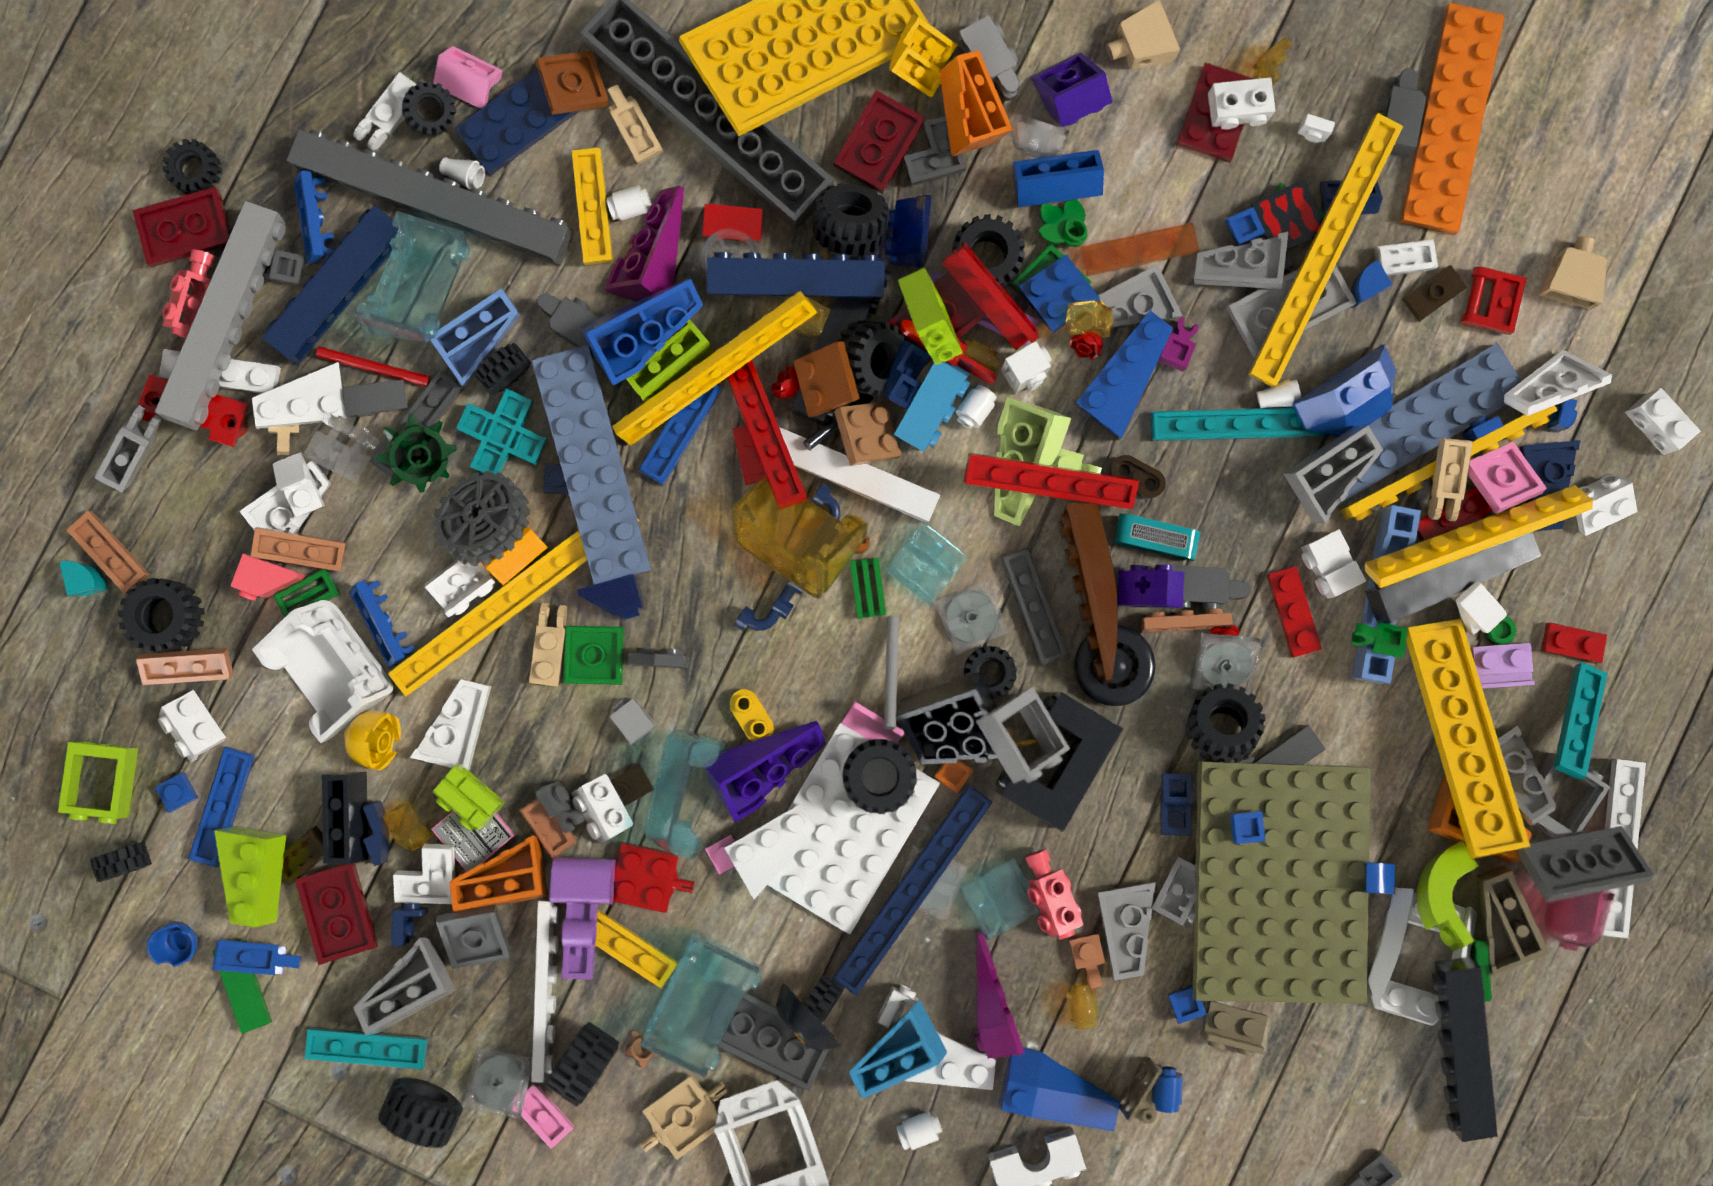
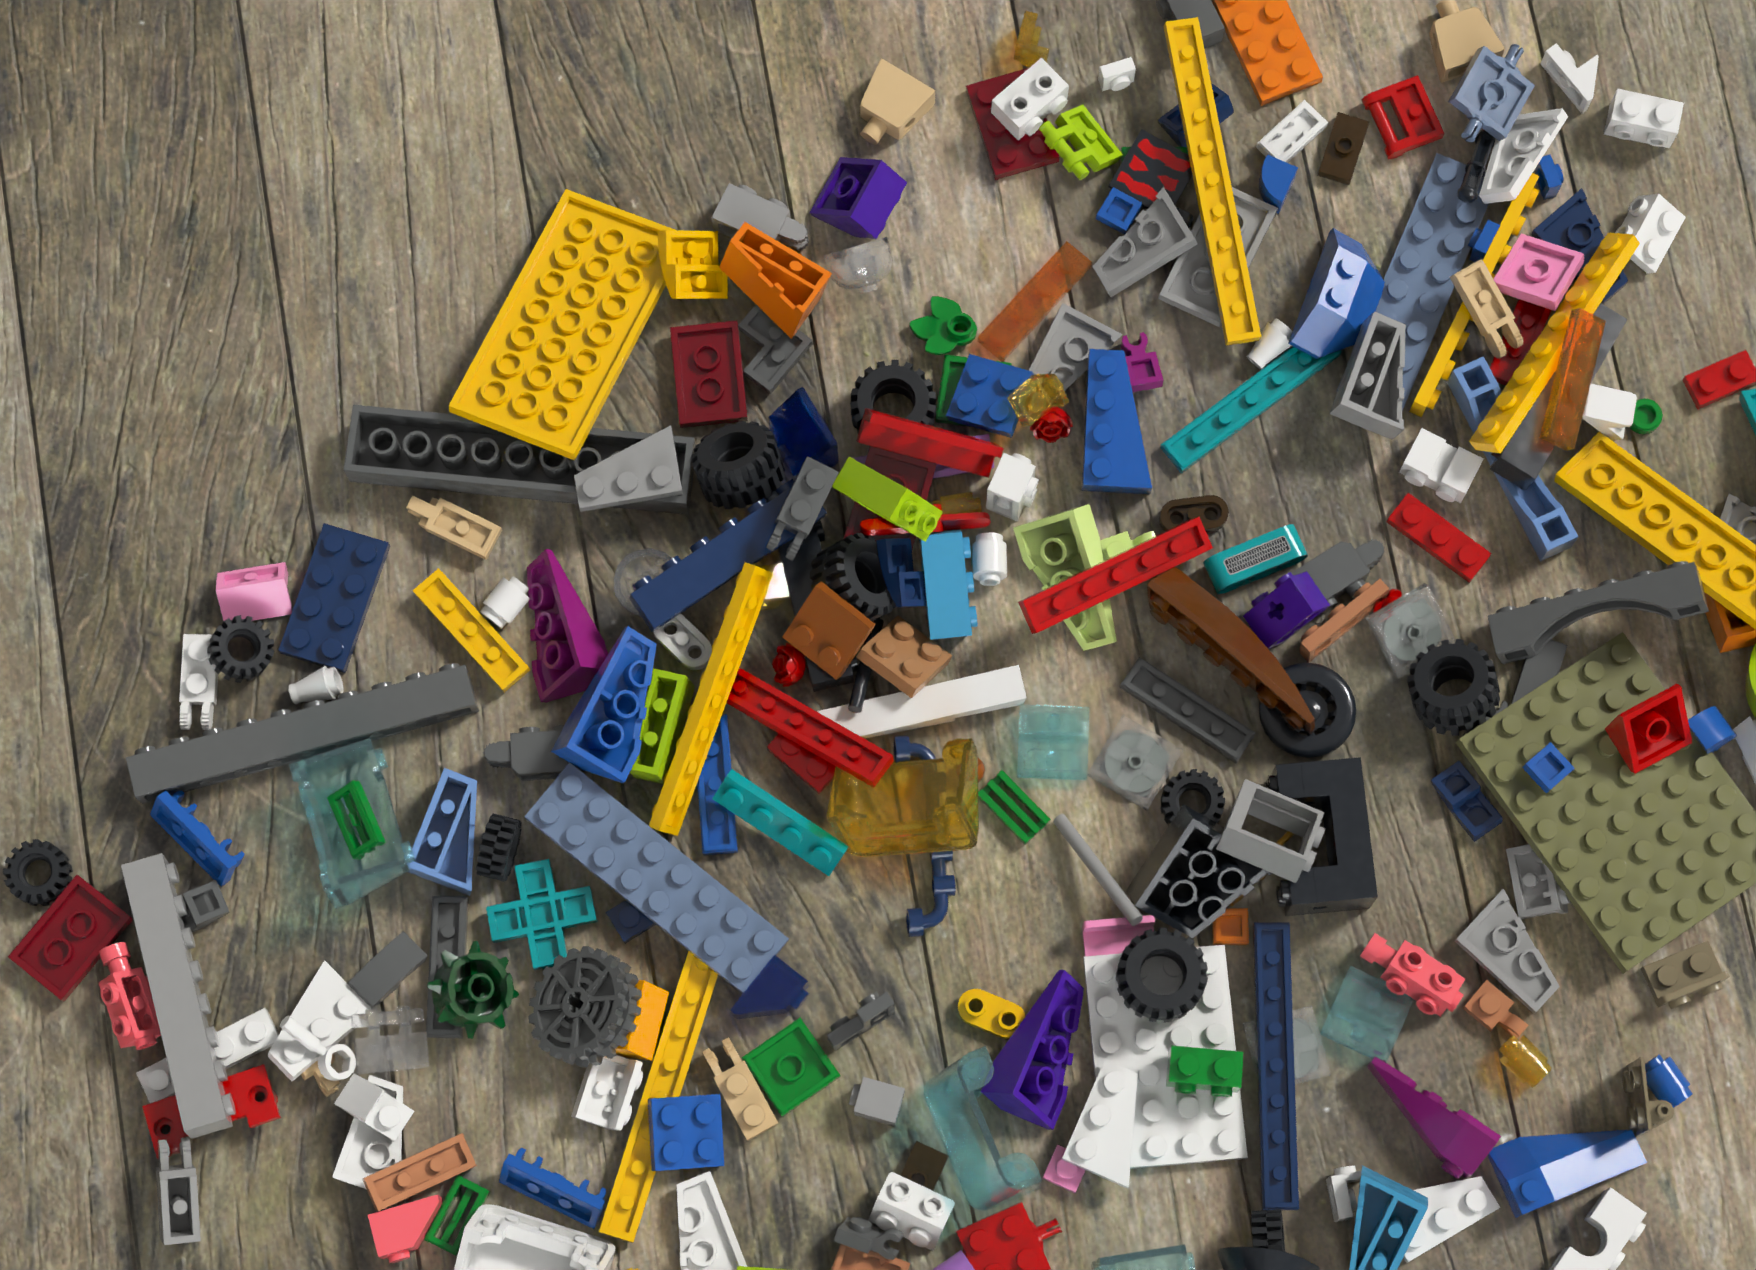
camera: 30 degrees left, 10 degrees down
dark blue brick [262,205,408,365] -> none
red bar [316,346,431,387] -> none
dark orange plate [536,50,609,115] -> none
red hinge [702,203,764,242] -> none
blue brick [1013,150,1104,207] -> none
blue plate [1167,985,1207,1024] -> none
green plate [1351,622,1408,658] -> none
lavender plate [1470,643,1535,689] -> none
none -> white piece [280,1016,356,1081]
none -> green tile [327,780,386,860]
none -> light grey wing [574,425,683,512]
none -> blue plate [648,1094,725,1171]
none -> white plate [654,614,712,670]
none -> teal plate [712,769,849,876]
none -> dark grey hinge [766,456,839,561]
none -> lime plate [1039,104,1123,180]
none -> green brick [1166,1045,1244,1097]
none -> sand blue plate [1448,44,1535,143]
none -> black piece [1457,129,1495,203]
none -> dark grey arch [1488,561,1709,664]
none -> clear orange plate [1539,308,1606,450]
none -> white slope [1540,43,1599,114]
none -> red slope [1604,684,1692,774]

